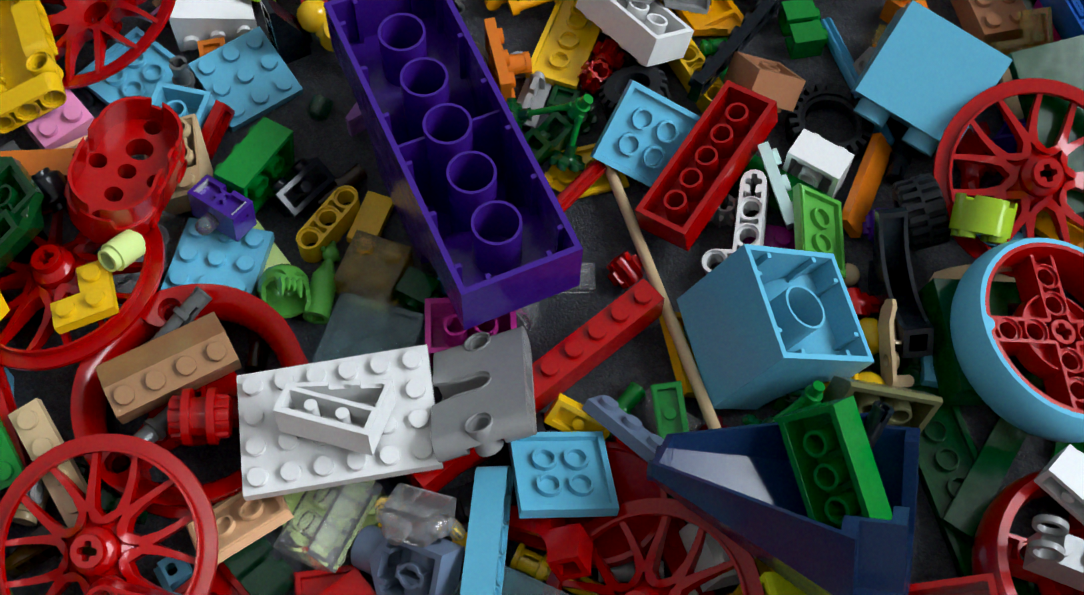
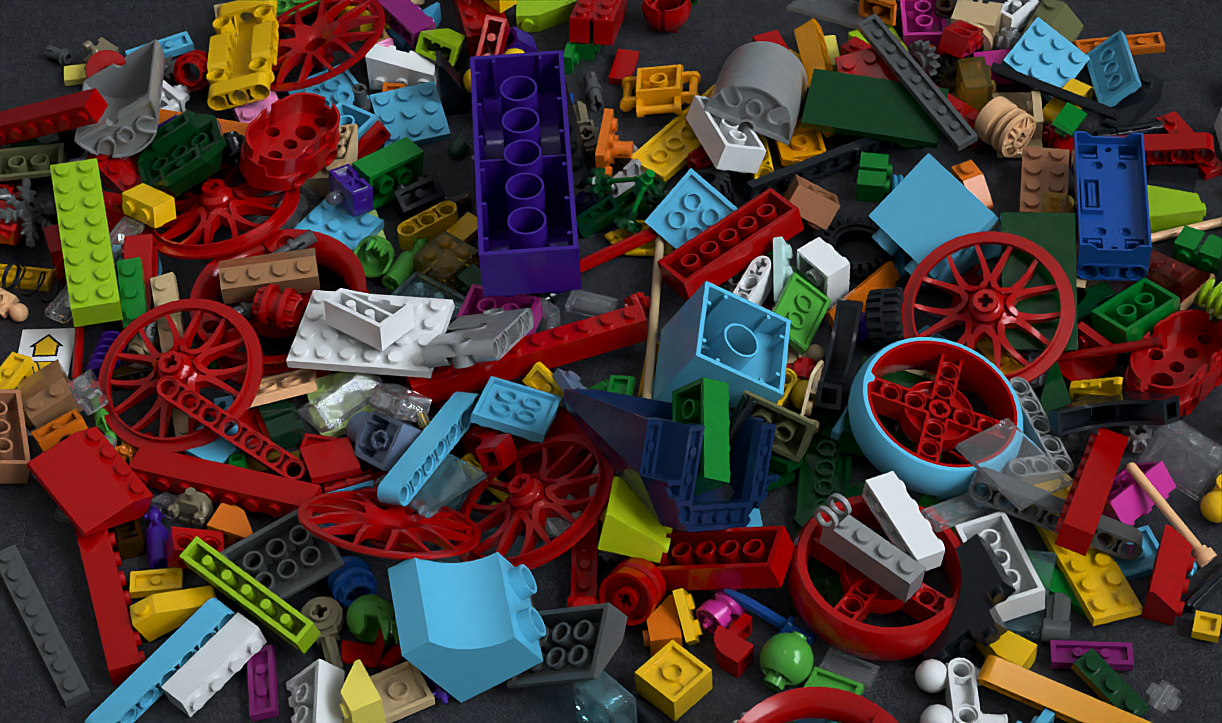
camera: 25 degrees right, 15 degrees down
yellow plate [50,260,120,335] -> none
yellowish green brick [98,229,146,272] -> none
red gear [577,58,612,94] -> none
lime brick [948,193,1018,244] -> none

